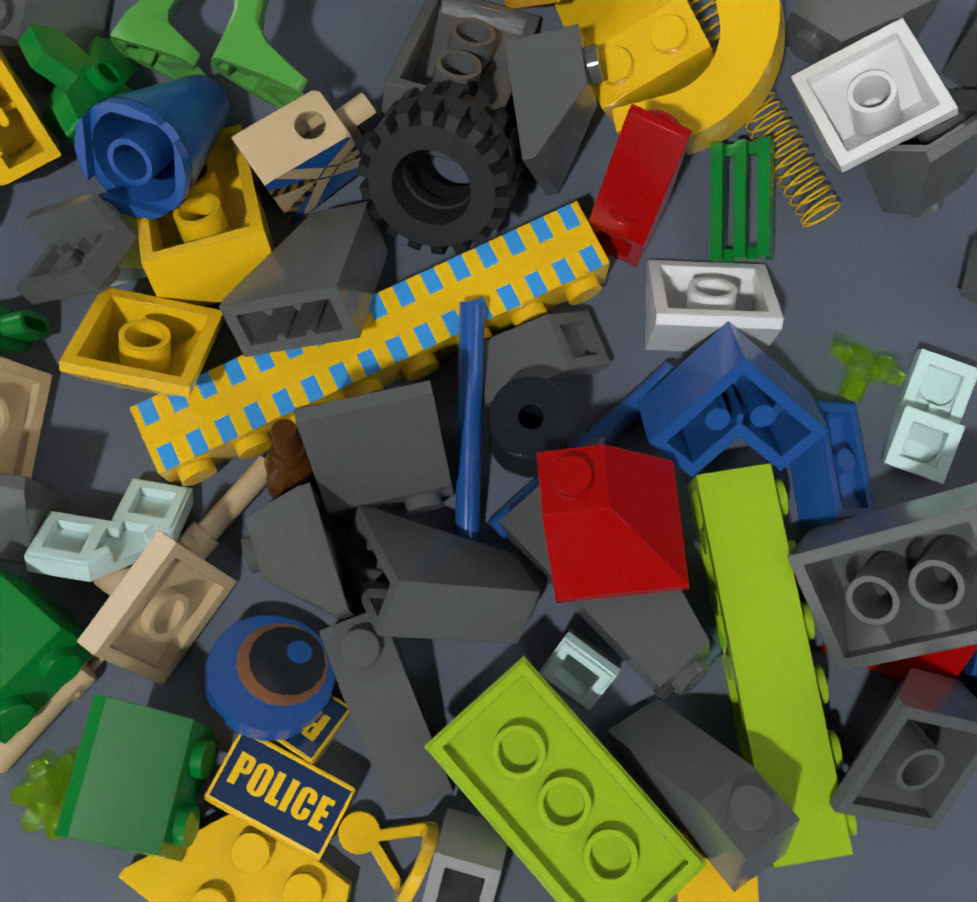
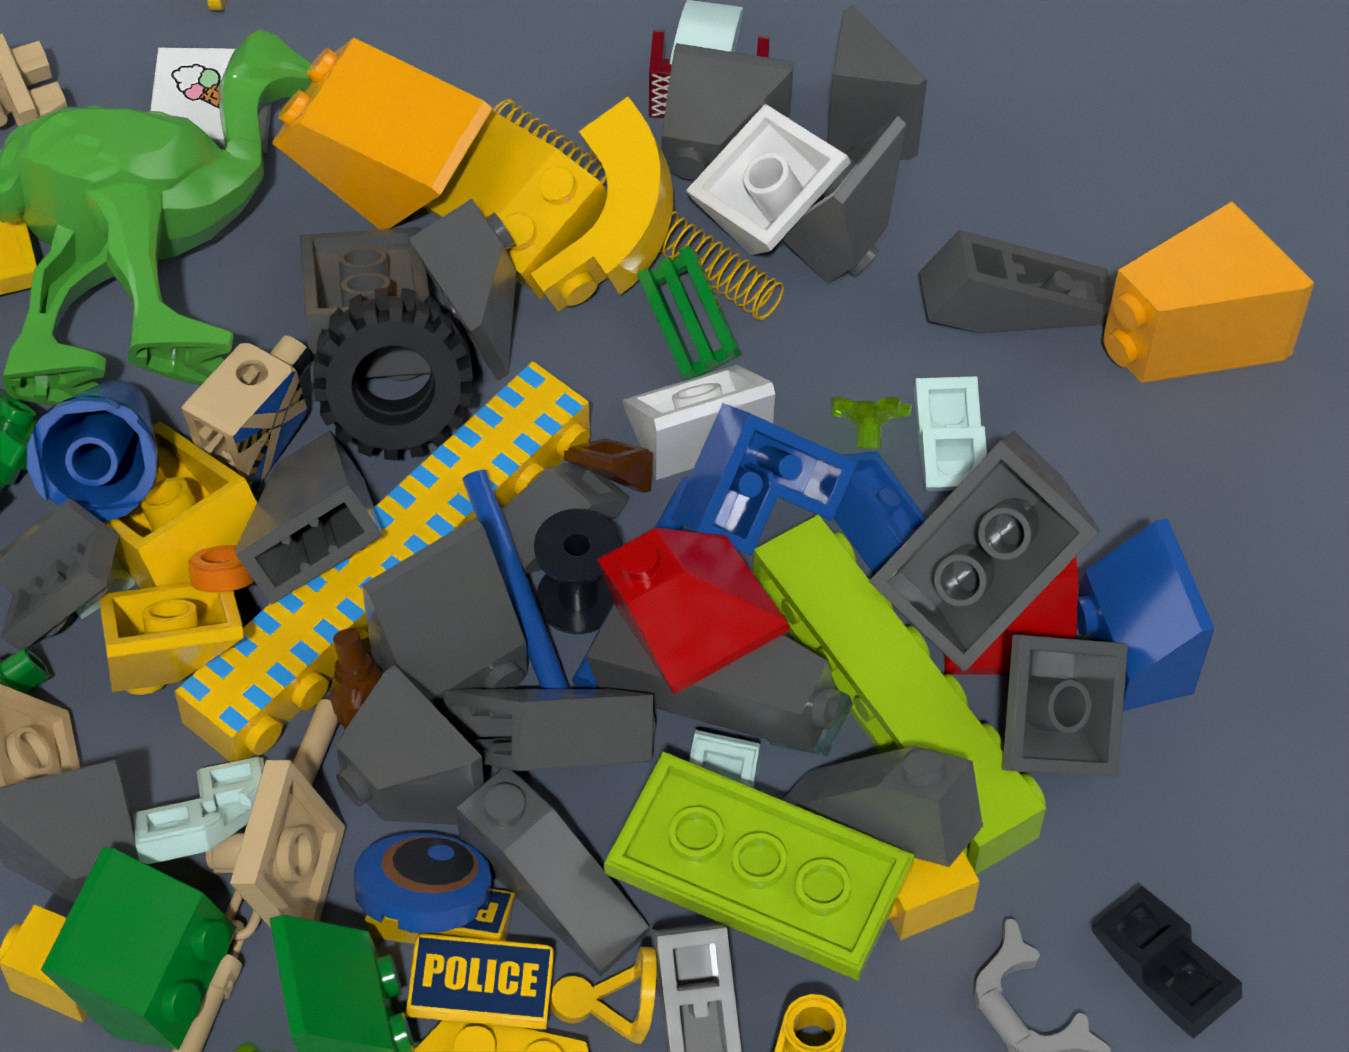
camera: 25 degrees left, 20 degrees down
red slope [588,104,692,267] -> none
none -> orange tile [188,545,254,592]
none -> reddish brown slope [564,438,653,493]

